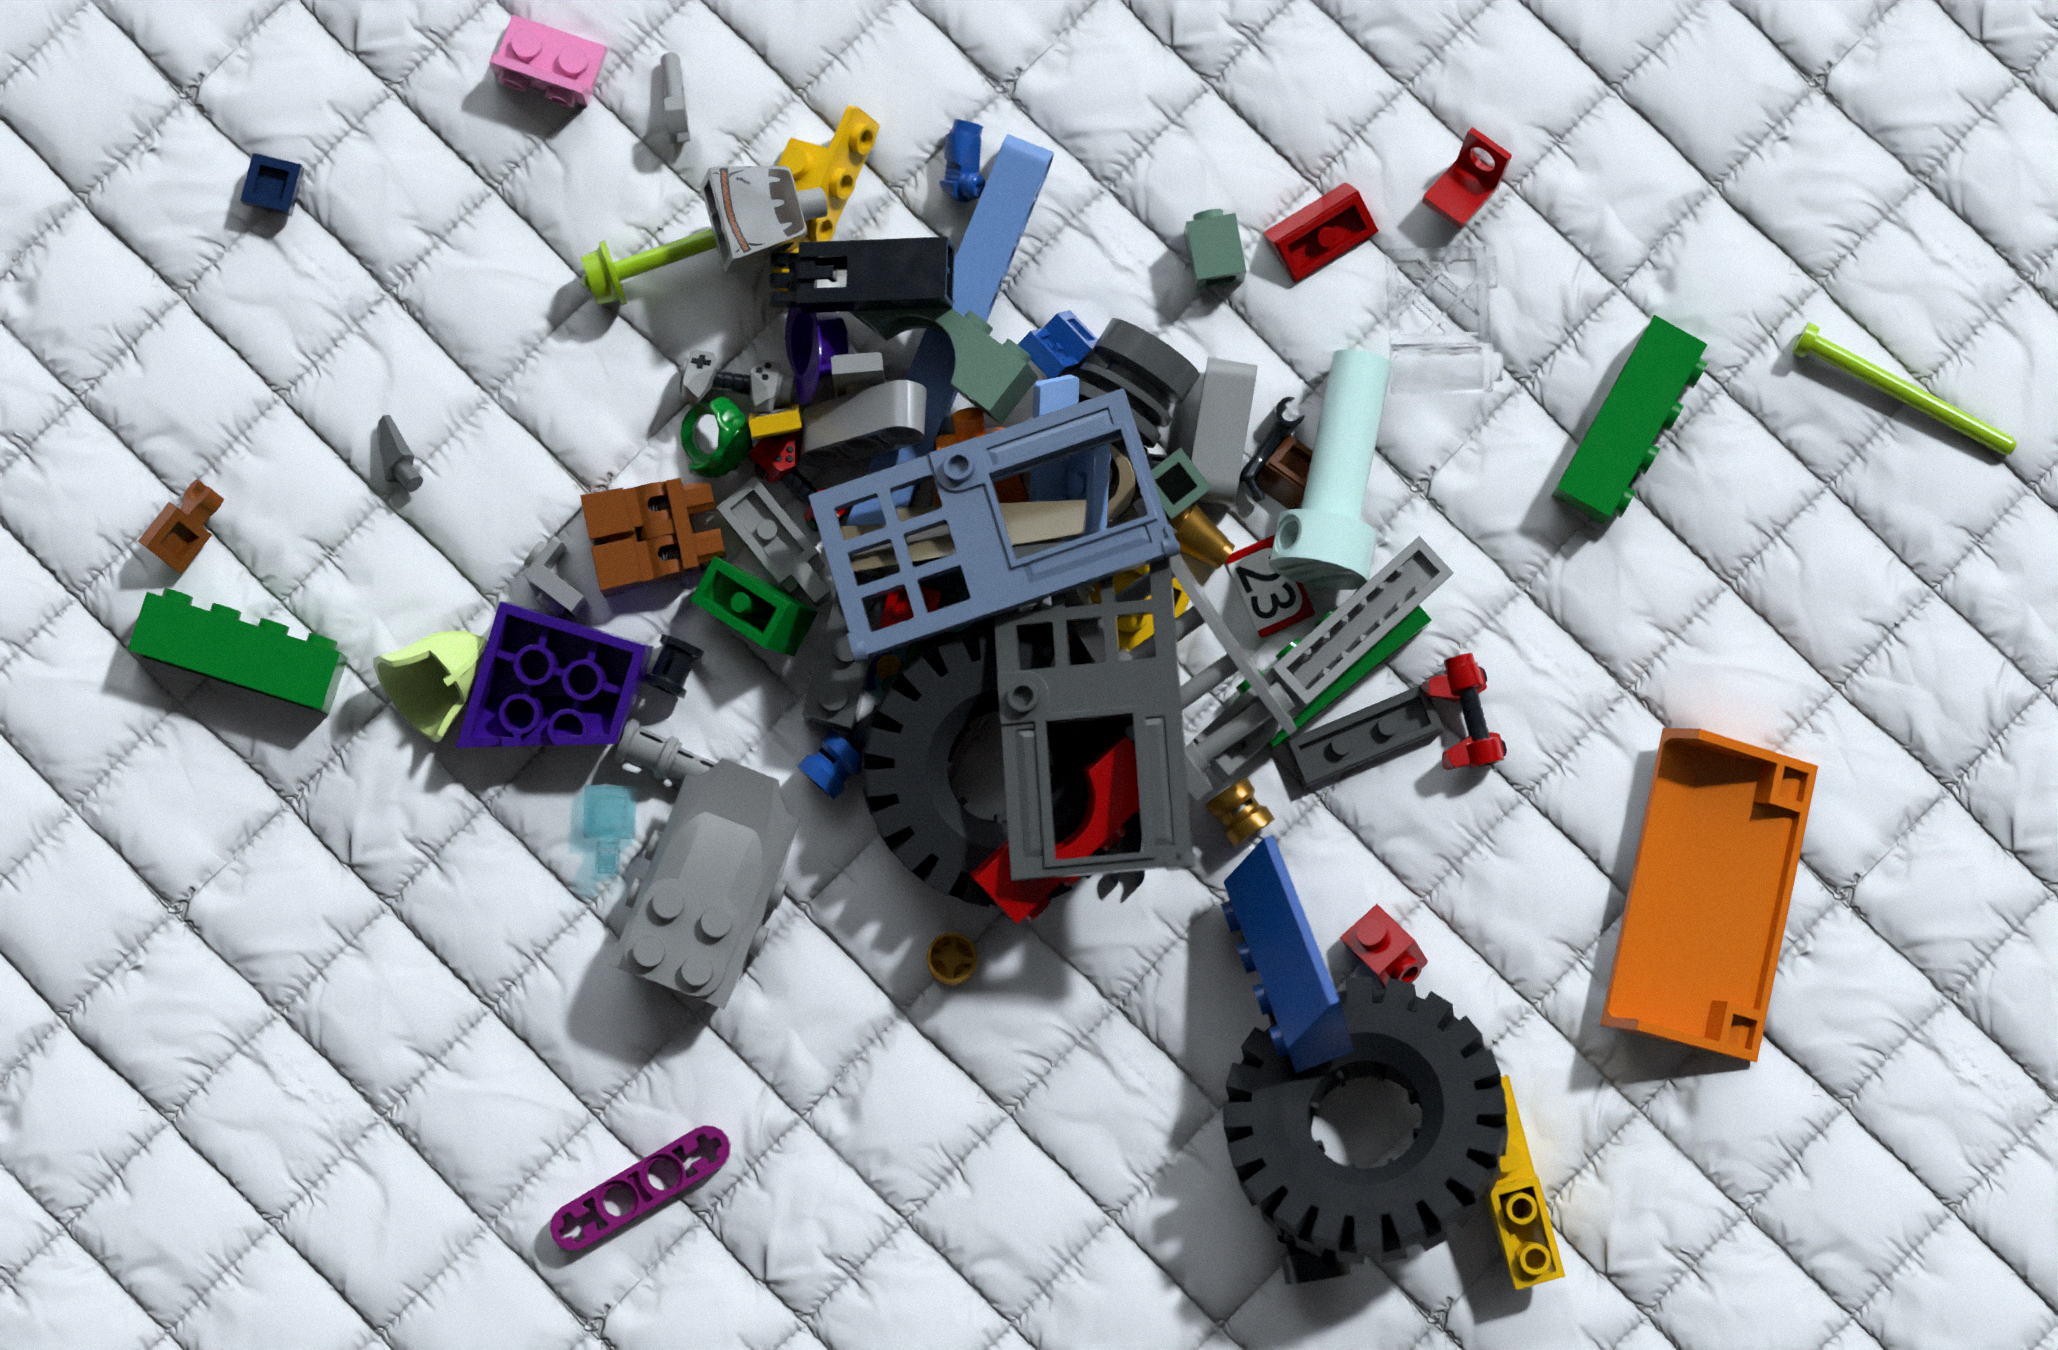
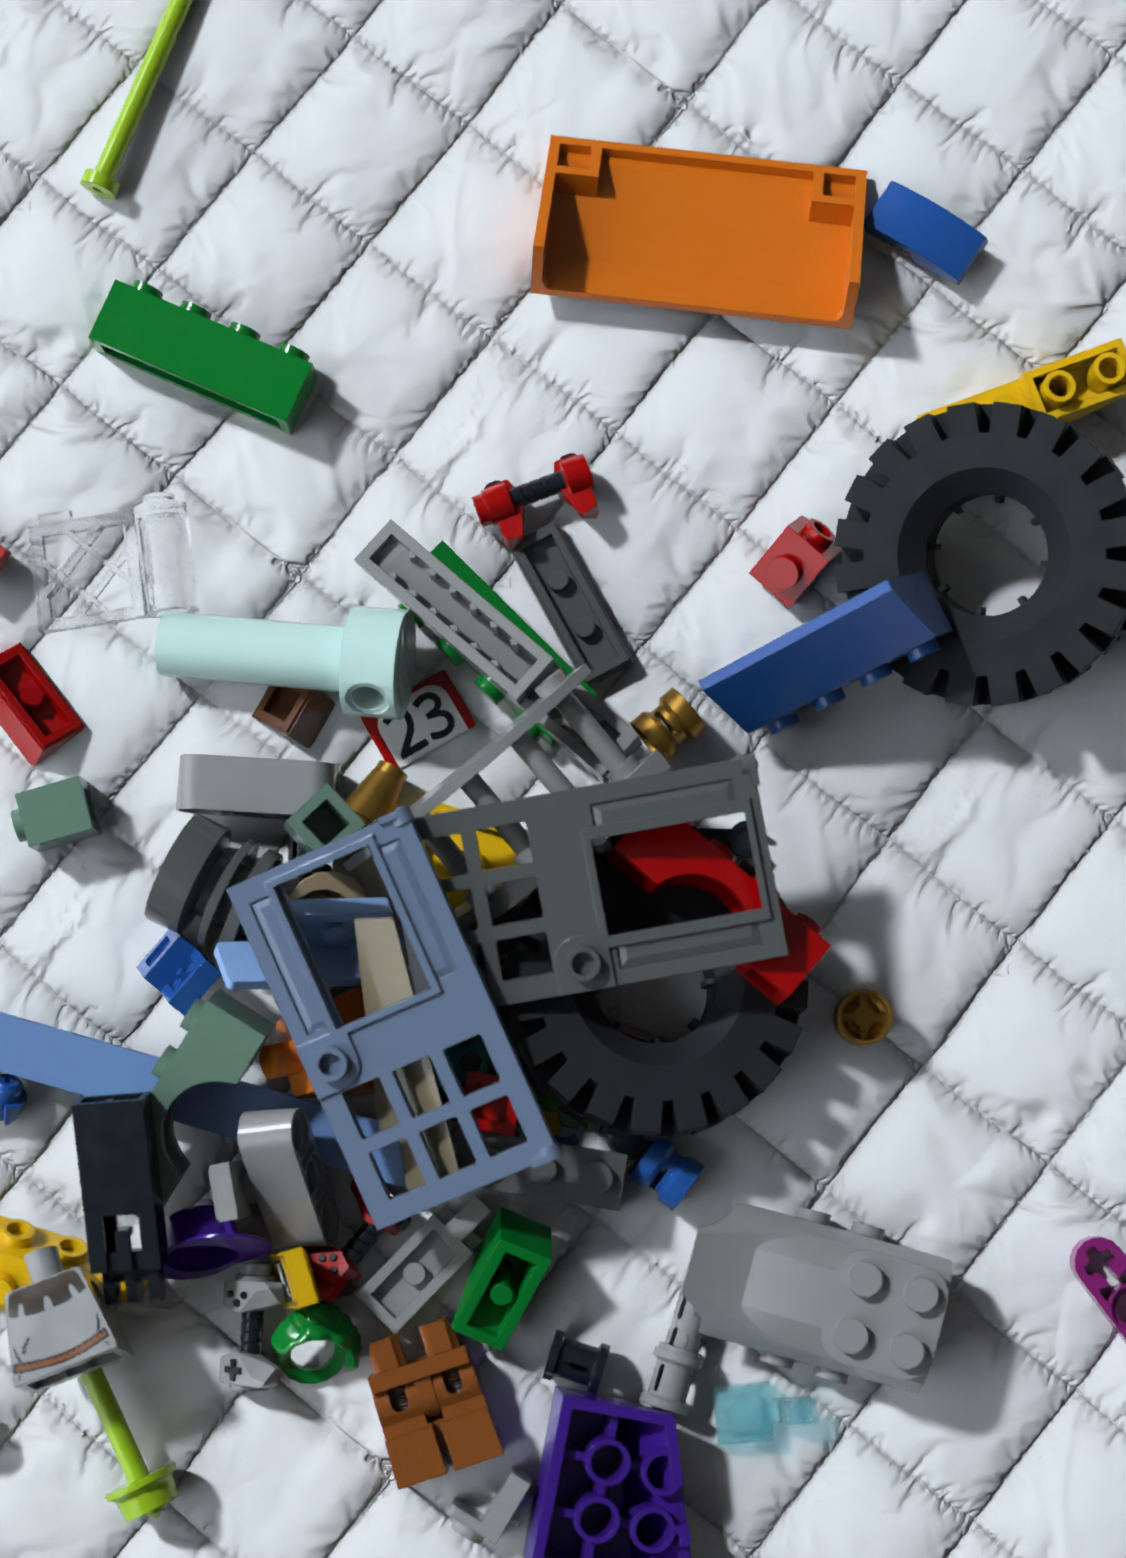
camera: 90 degrees left, 0 degrees up
black piece [1239,397,1305,503] -> none
none -> blue slope [864,180,988,285]

